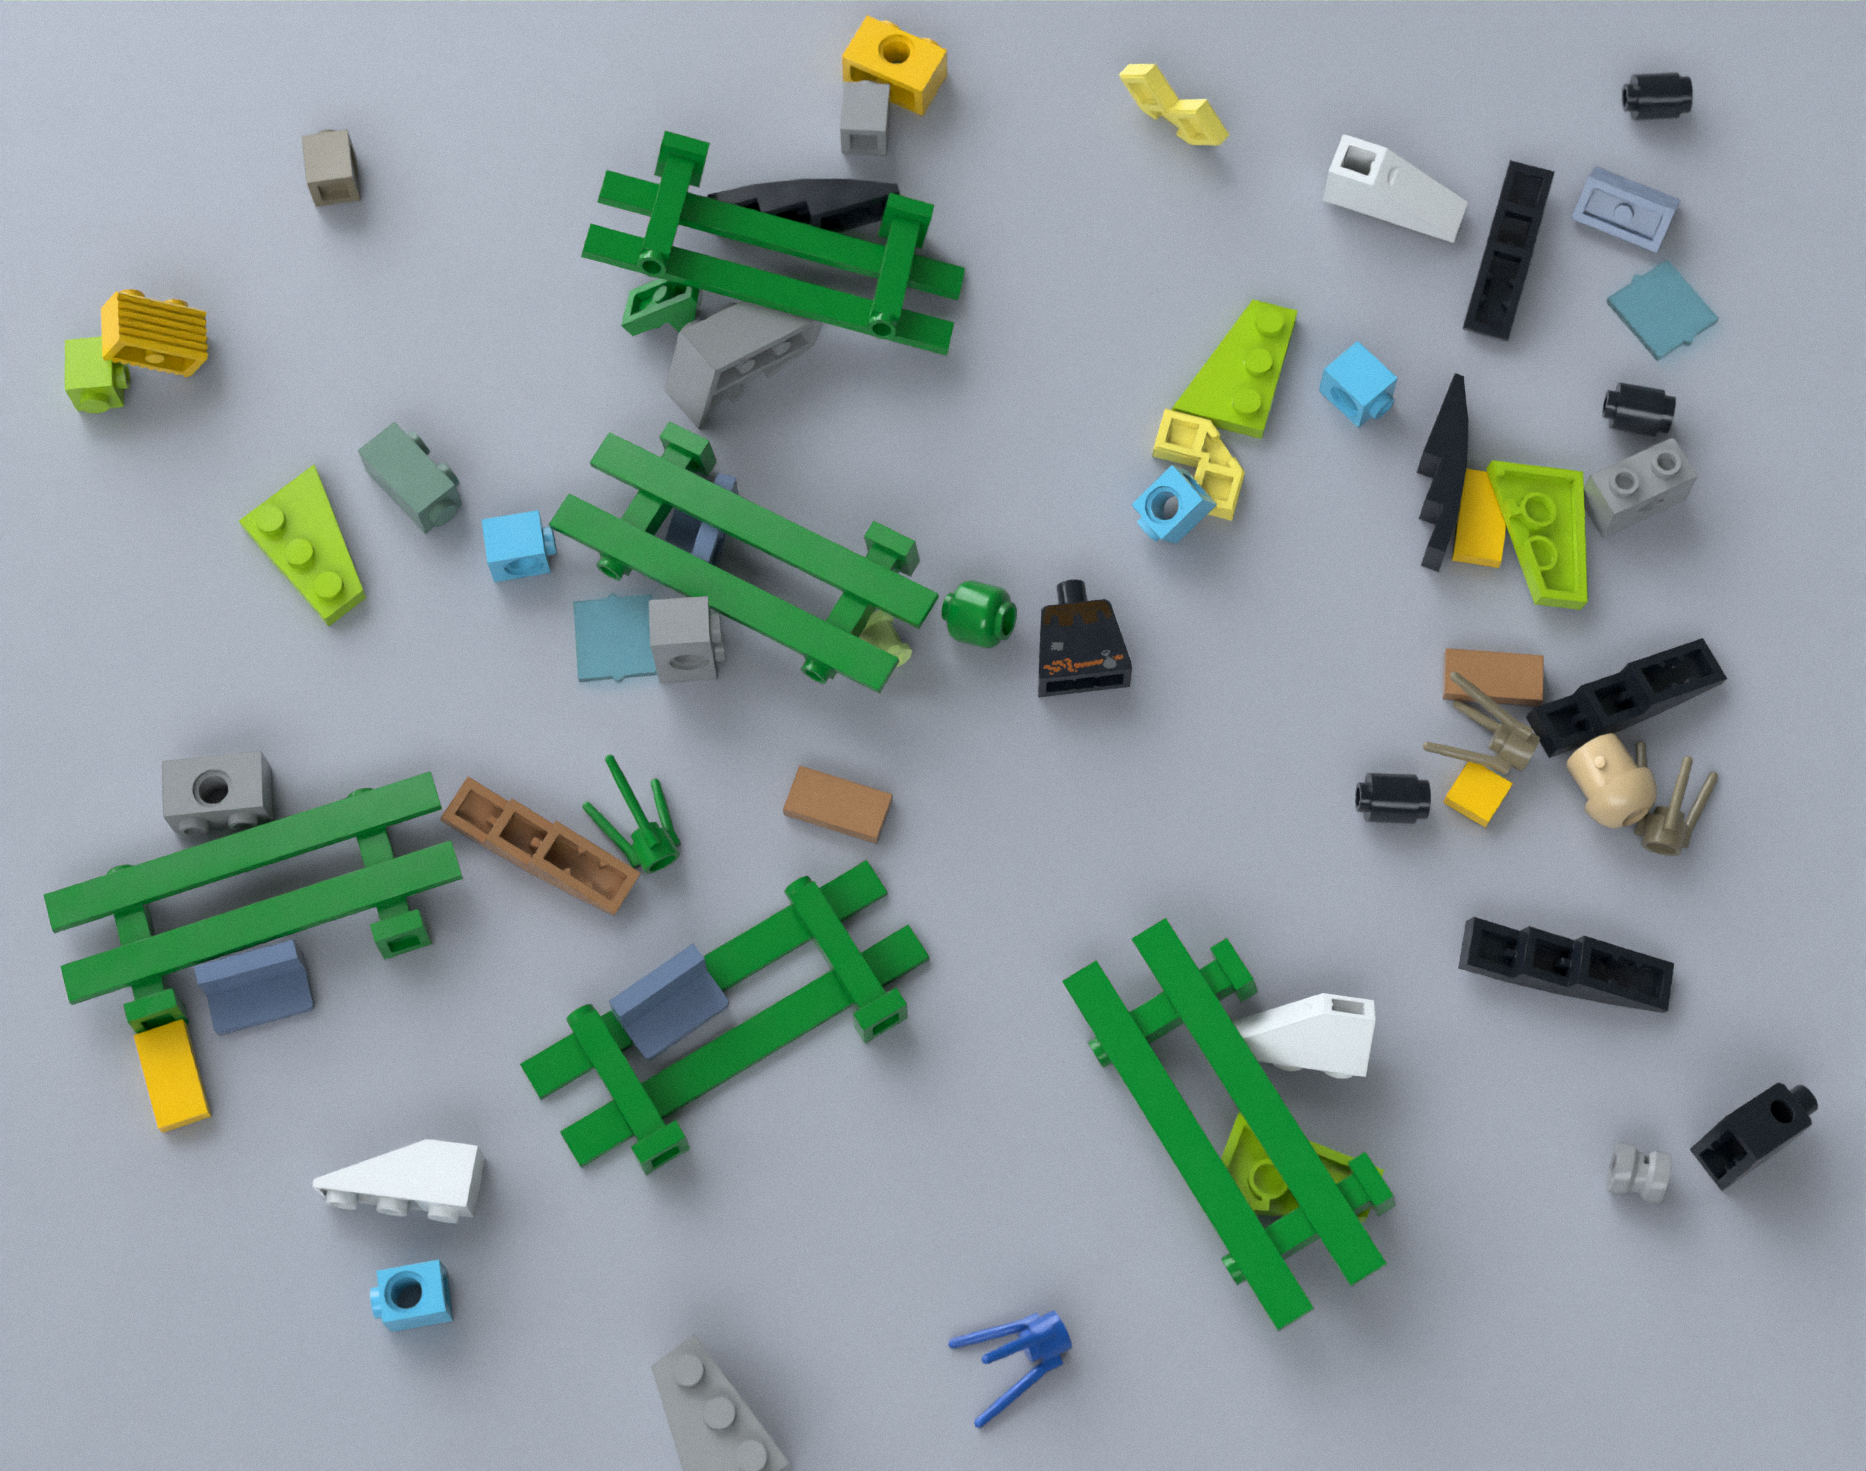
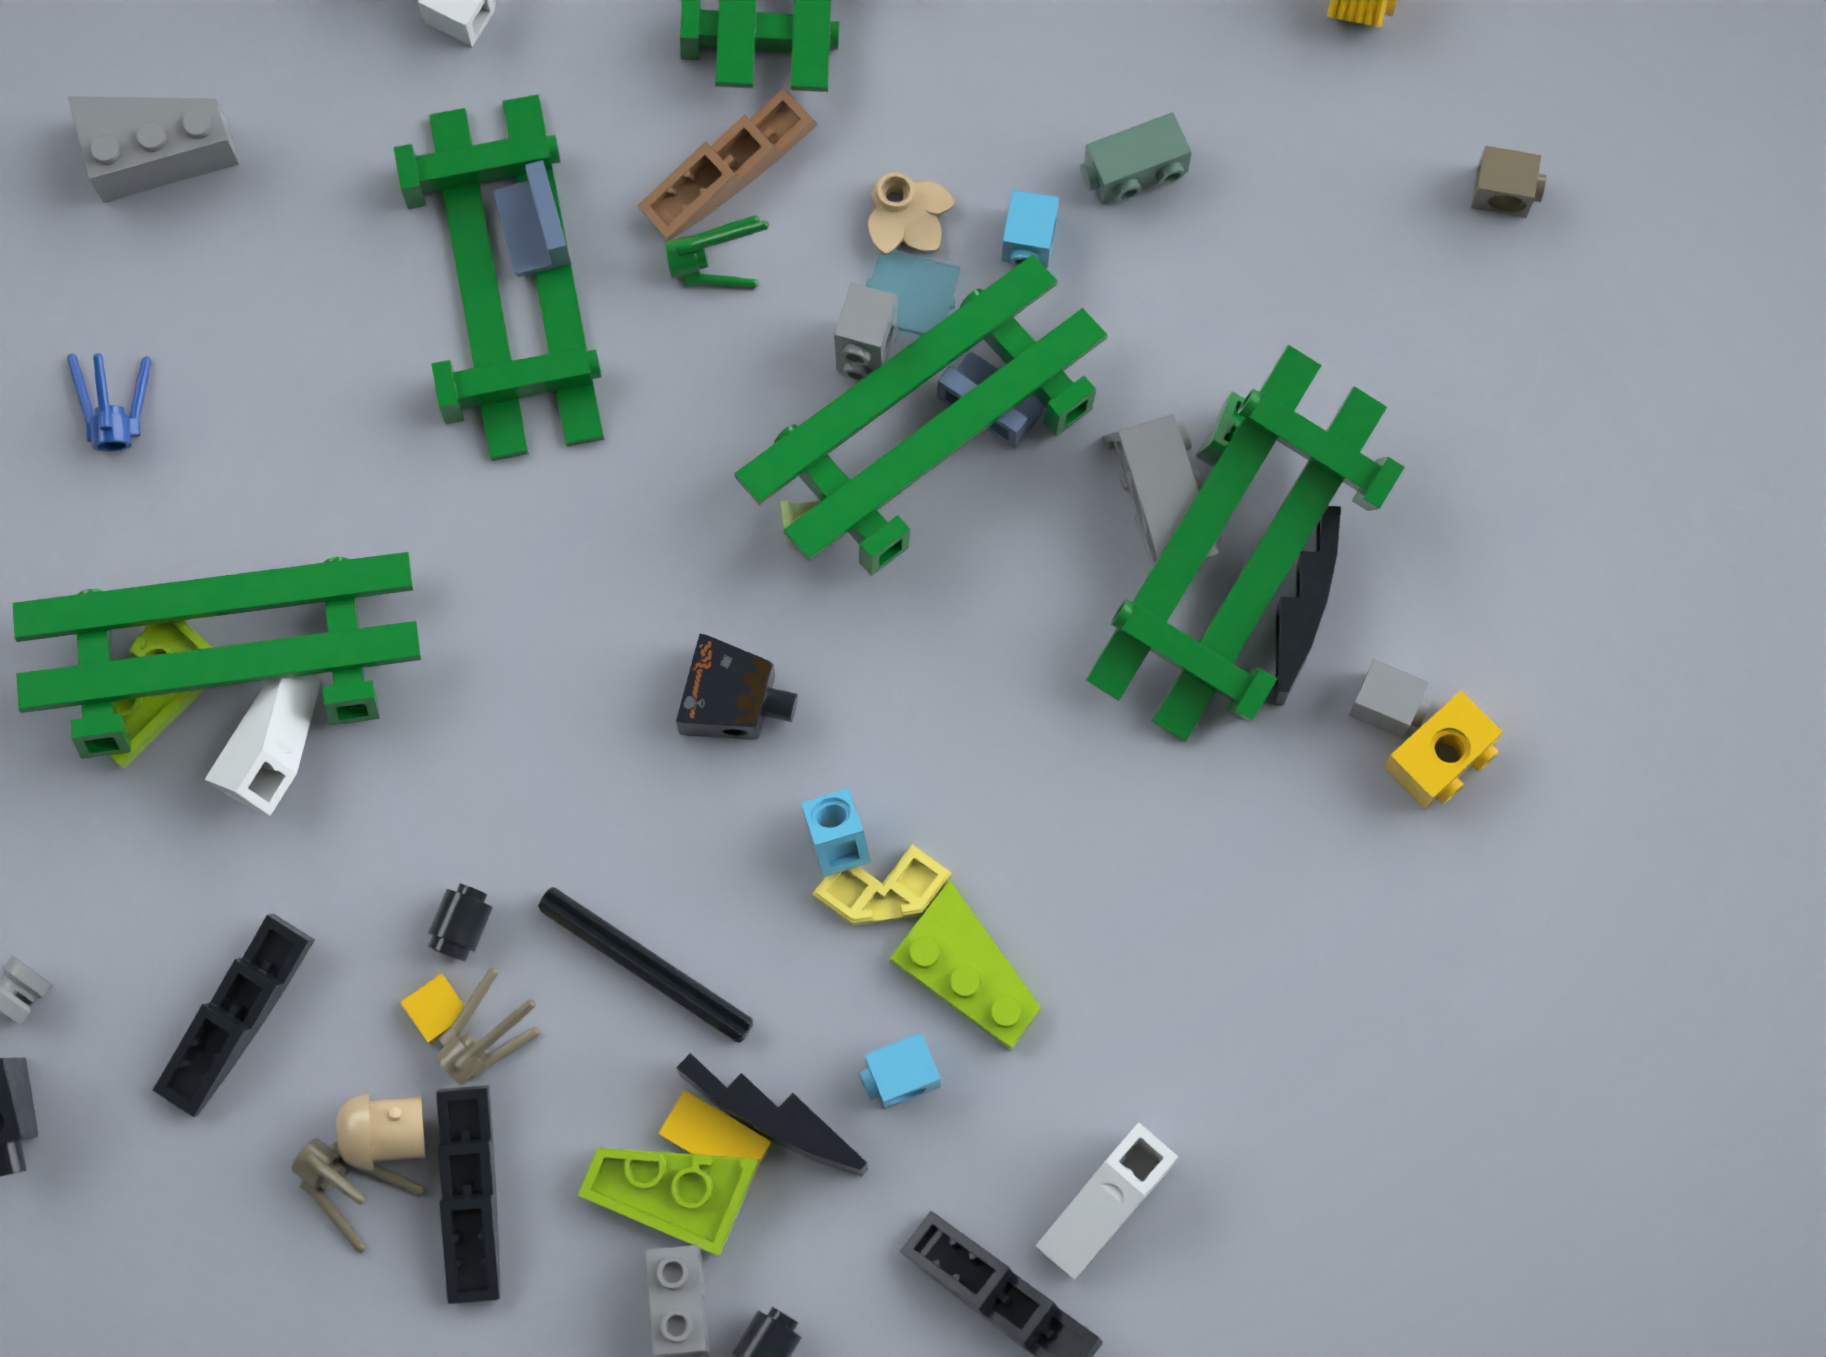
camera: 110 degrees right, 5 degrees up
lime wing [239,464,367,627] -> none
medium nougat tile [783,765,893,844] -> none
green head [941,580,1017,648] -> none
light yellow tile [1119,64,1229,146] -> none
medium nougat tile [1442,648,1544,706] -> none
none -> black axle [538,887,754,1042]
none -> tan plate [868,172,955,255]

